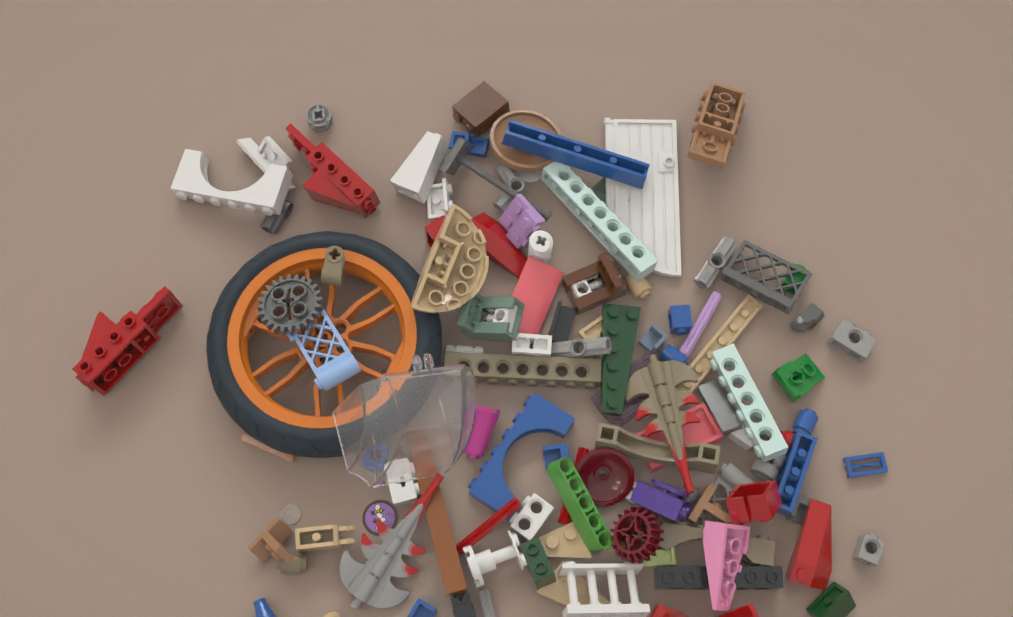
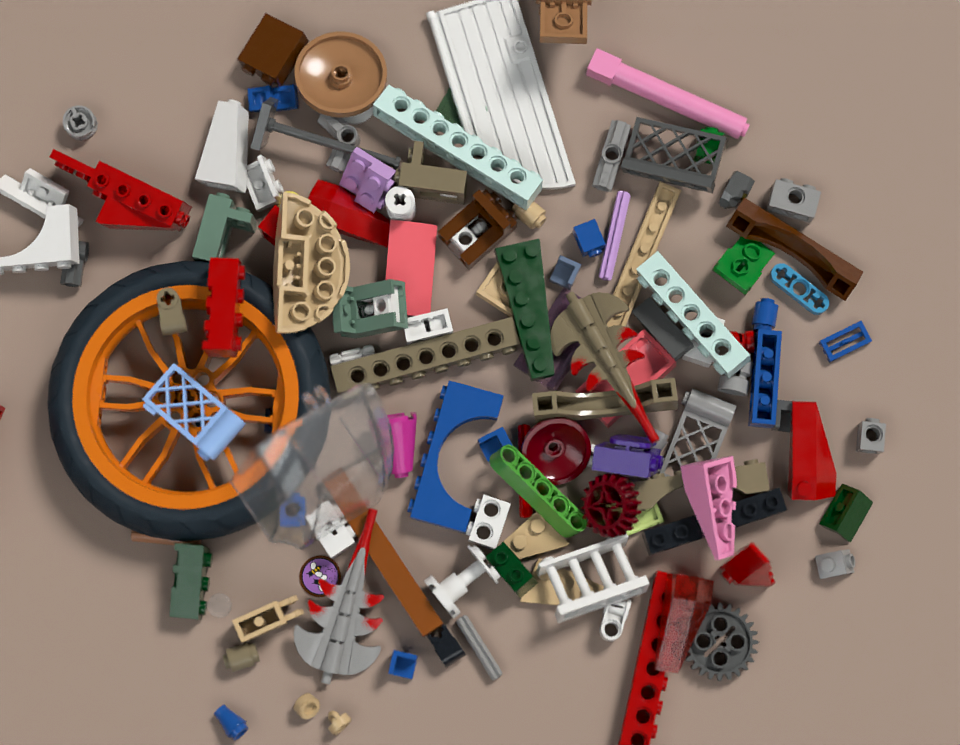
camera: 15 degrees left, 10 degrees up
medium nougat bracket [247,517,295,565] -> none
dark grey gear [257,274,324,336] -> none
red axle [456,497,522,555] -> none
blue tile [501,119,650,189] -> none
black panel [548,300,576,343] -> none
light grey piece [551,337,612,358] -> none
blue brick [659,344,688,365] -> none
medium nougat bracket [687,483,744,526] -> none
red piece [725,480,782,525] -> none
none -> dark green wedge [169,543,213,620]
none -> sand green brick [192,192,257,262]
none -> red wedge [202,258,245,358]
none -> dark tan brick [395,141,467,205]
none -> bright pink brick [586,48,750,139]
none -> reddish brown arch [726,197,863,301]
none -> dark azure beam [770,263,829,315]

